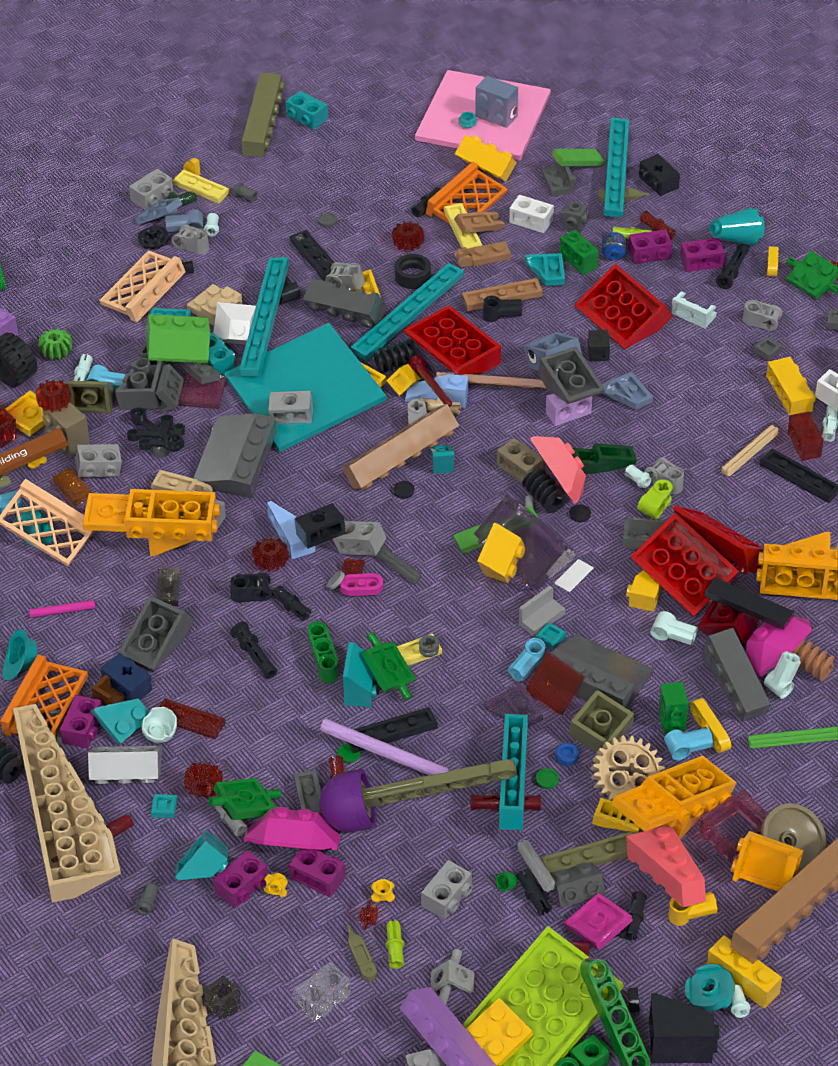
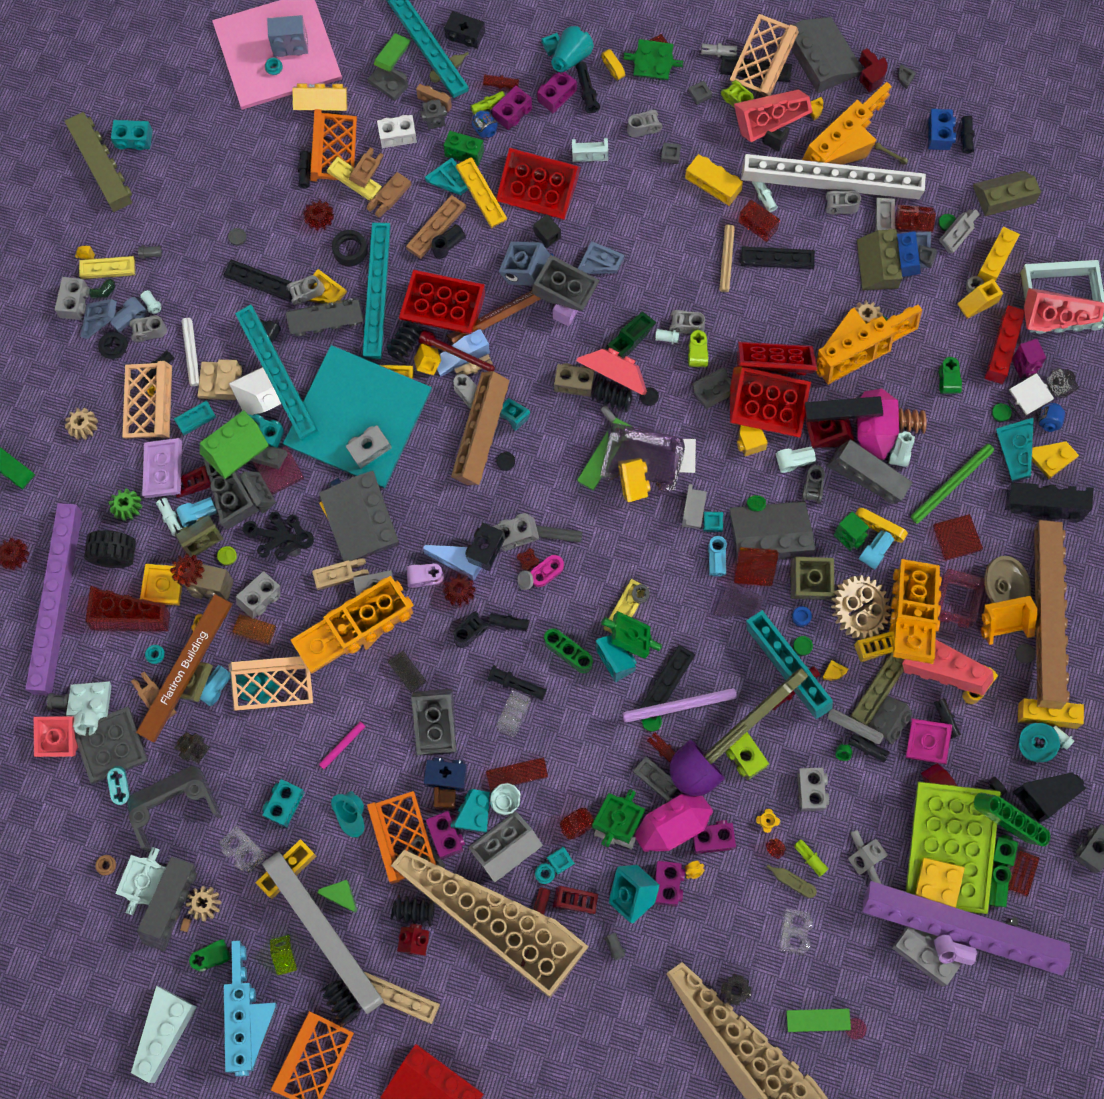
camera: 35 degrees left, 25 degrees up
none -> tan gear [65,408,98,440]
none -> lavender plate [142,438,182,498]
none -> dark red slope [176,465,211,498]
none -> white axle [182,318,200,387]
none -> lime piece [217,546,237,566]
none -> lavender piece [406,563,444,588]
none -> medium nougat plate [416,84,452,112]
none -> yellow tile [456,157,507,228]
none -> clear brick [496,690,531,738]
none -> teal plate [535,863,555,884]
none -> dark red slope [553,886,598,914]
none -> lime brick [725,732,769,780]
none -> green piece [747,495,766,511]
none -> dark grey piece [801,465,825,504]
none -> yellow tile [822,660,849,681]
none -> clear red tile [933,514,983,561]

